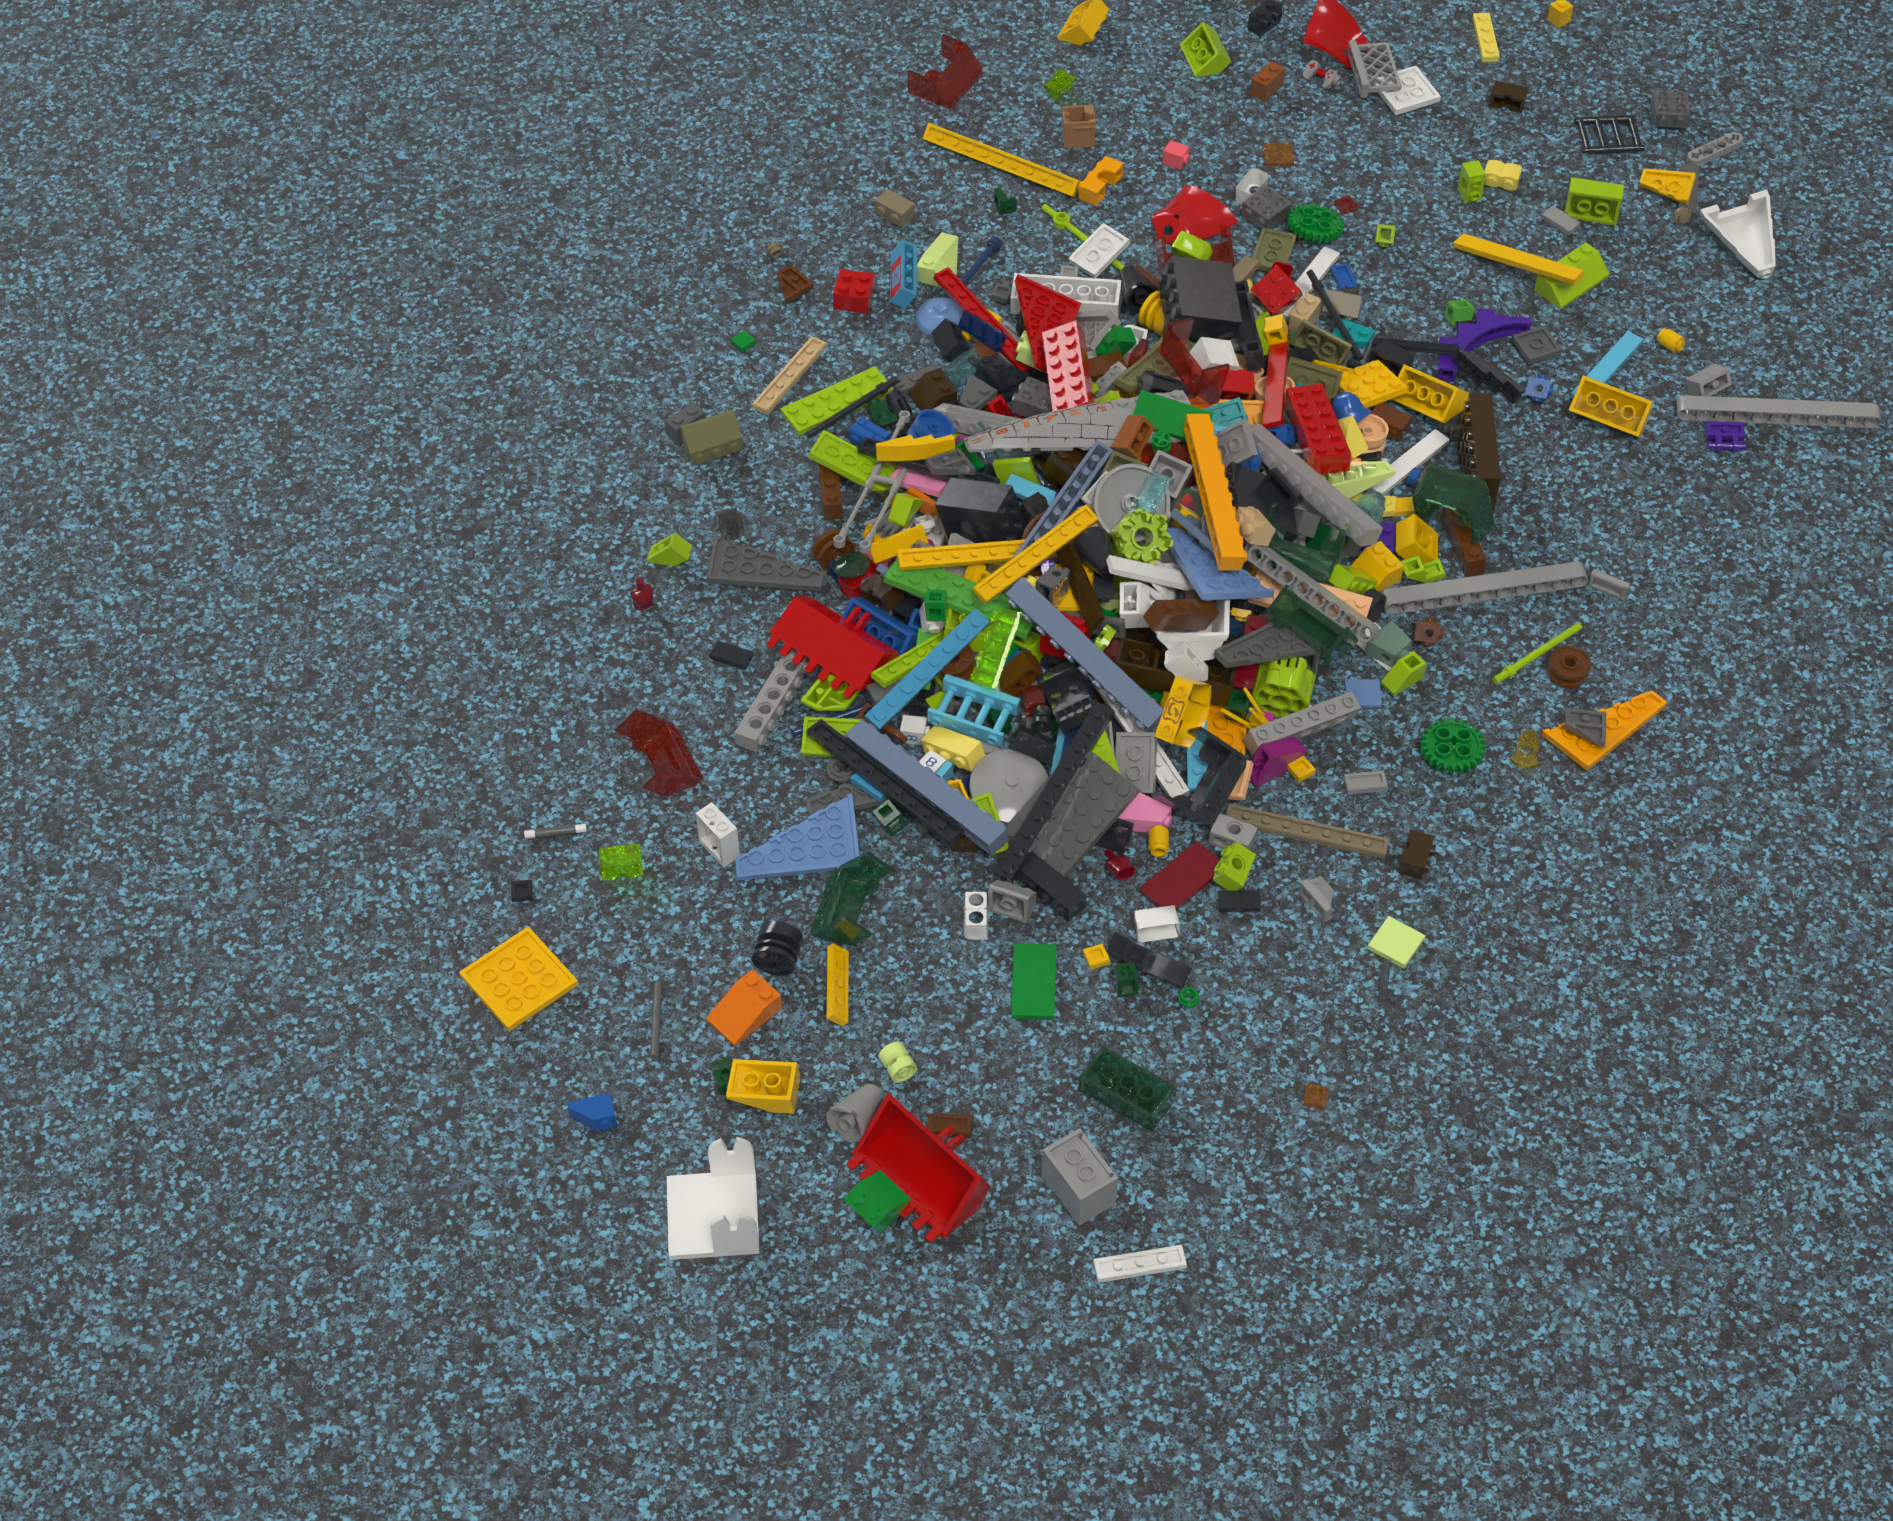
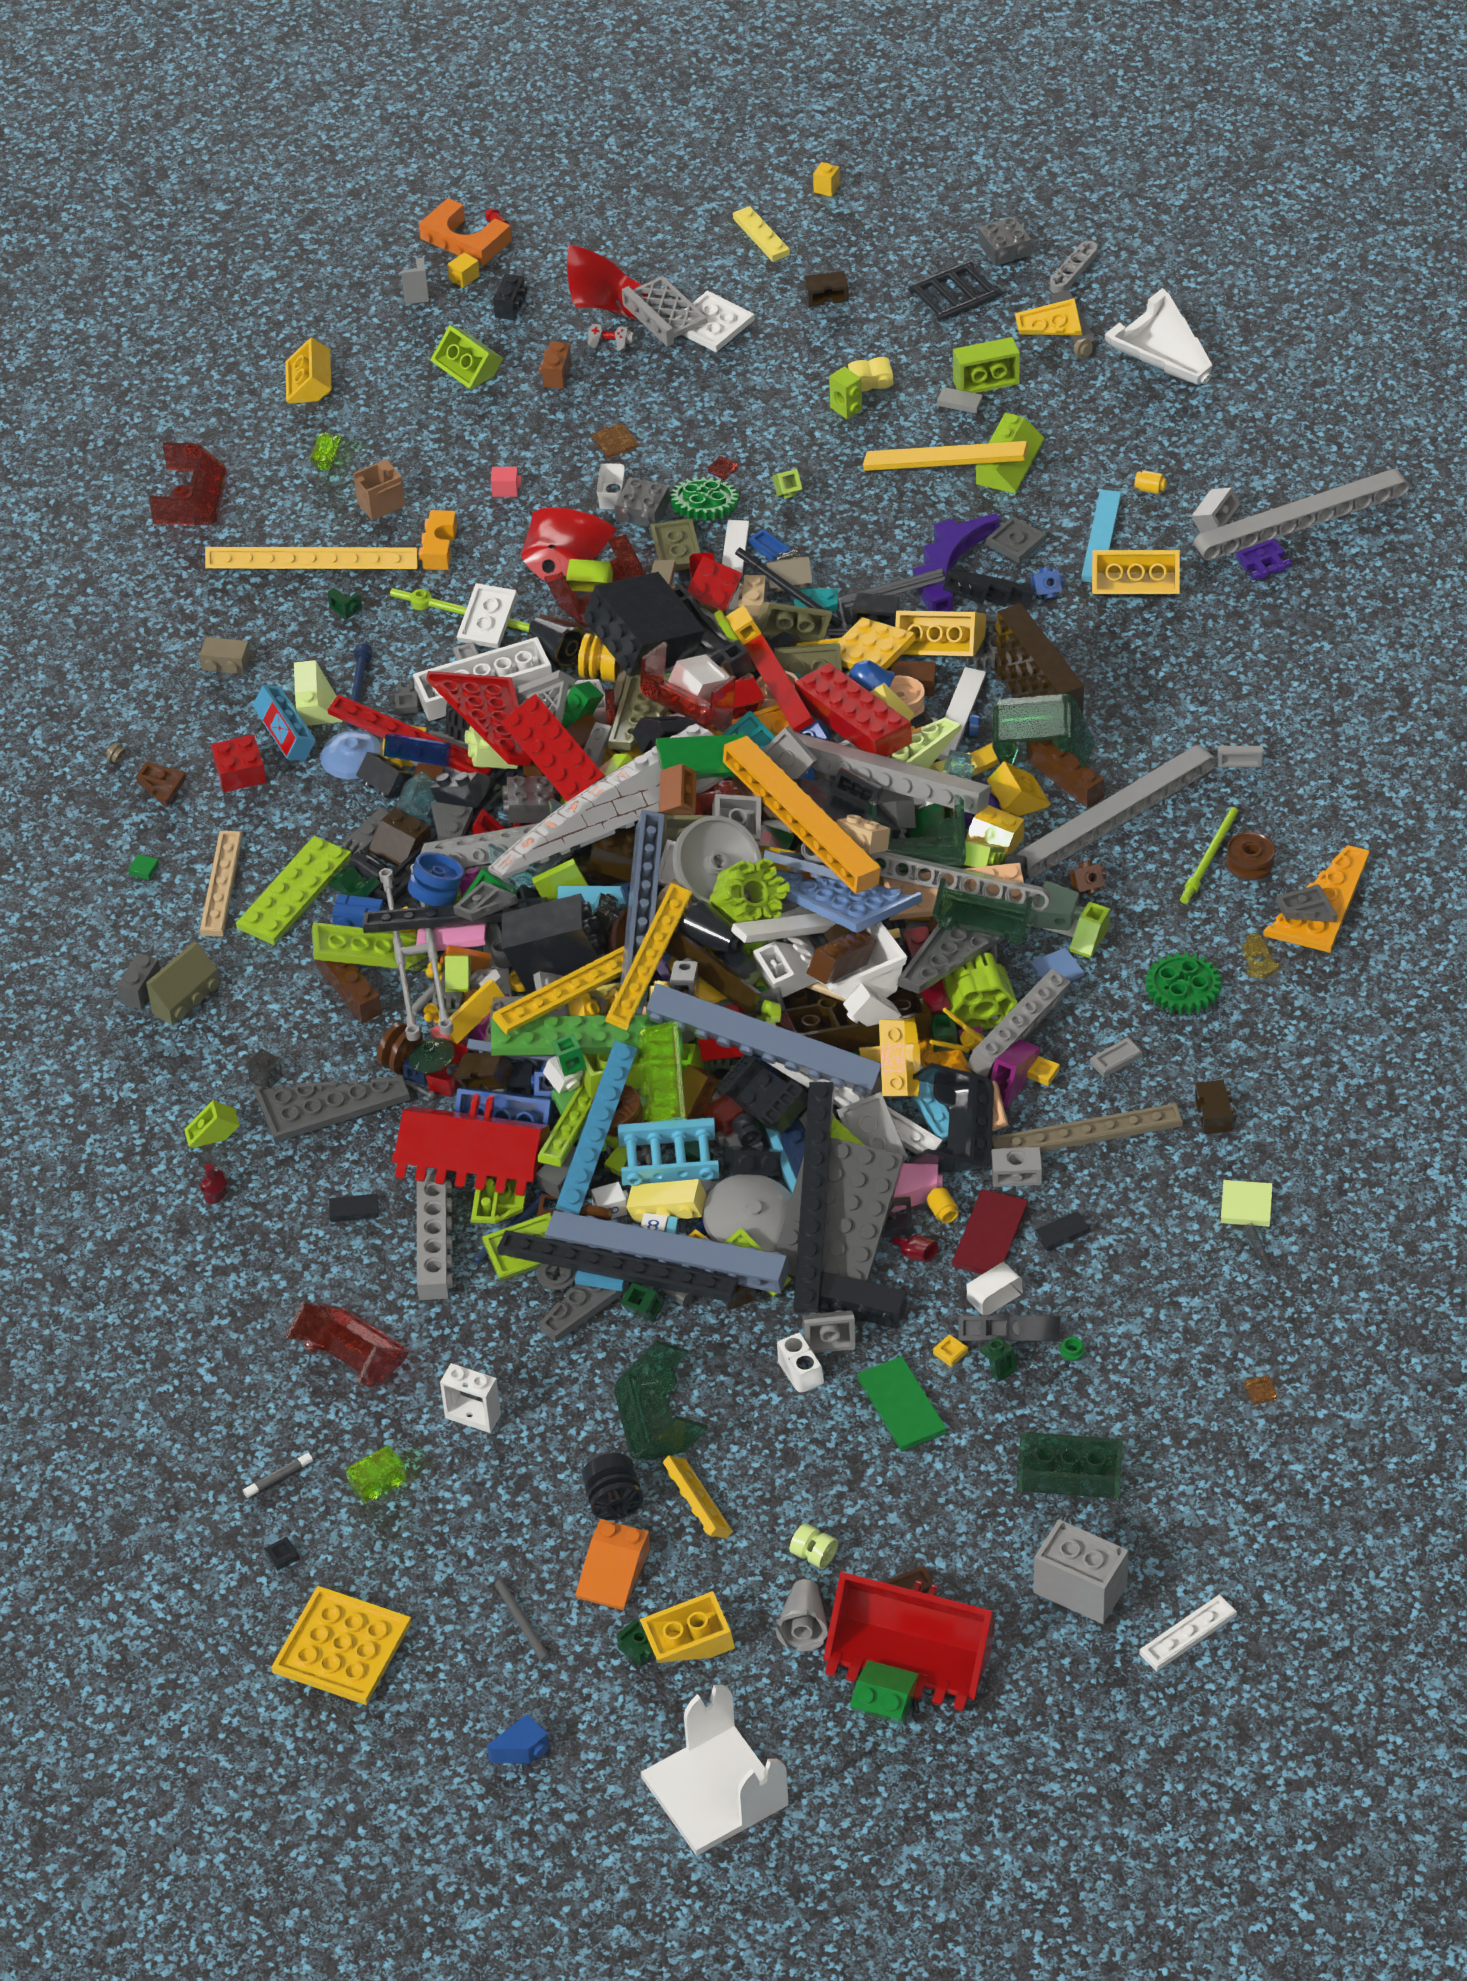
camera: 25 degrees left, 5 degrees down
medium blue wing [735,794,861,881] -> none
black bar [805,376,899,439] -> none
yellow slope [876,434,955,461] -> none
clear light blue brick [1133,470,1171,515] -> none
green wheel [1152,431,1171,453] -> none
lime brick [1213,841,1256,891] -> none
light grey slope [1299,876,1334,923] -> none
lime slope [1401,556,1446,583] -> none
bright green brick [1444,300,1475,325] -> none

